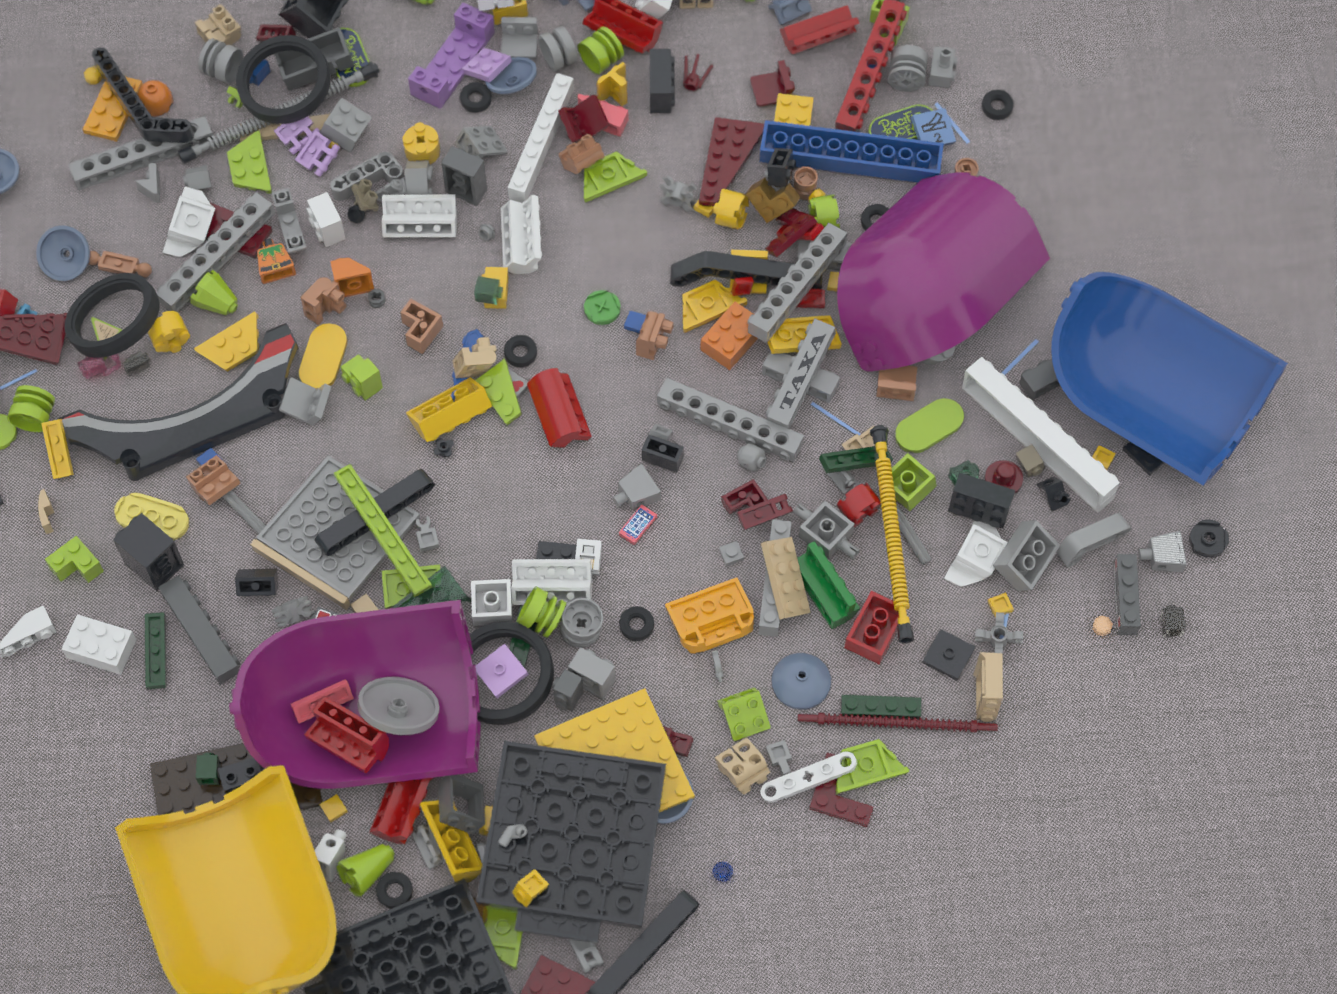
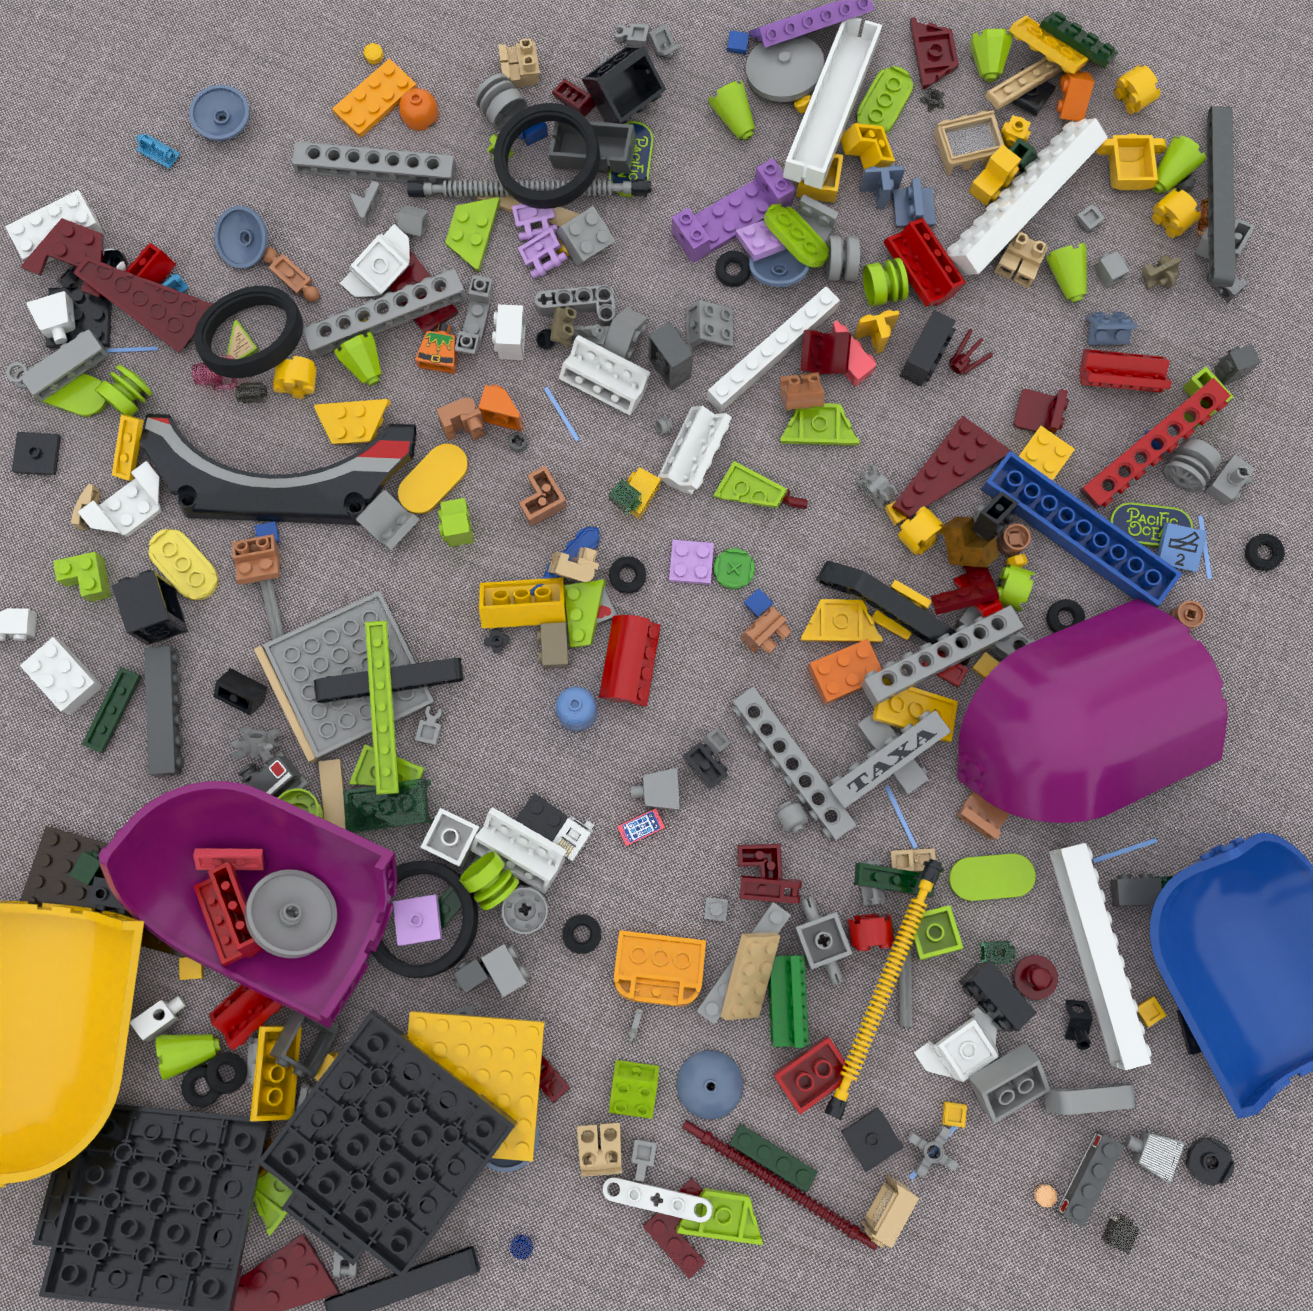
camera: 25 degrees right, 15 degrees up
black beam [92,47,194,143] -> none
yellow brick [402,122,440,165] -> none
light grey arm [497,824,527,848] -> none
yellow bracket [512,869,549,907] -> none
red tile [731,277,754,296] -> none
dark tan brick [1016,444,1045,478] -> none
none -> white piece [78,461,162,537]
none -> black tyre [205,1052,247,1094]
none -> dark tan brick [537,622,569,669]
none -> light blue piece [544,387,579,441]
none -> medium blue cylinder [555,686,598,732]
none -> lavender plate [669,540,714,585]
none -> lime wing [713,461,788,509]
none -> lime tile [764,204,829,267]
none -> dark red arm [782,489,808,509]

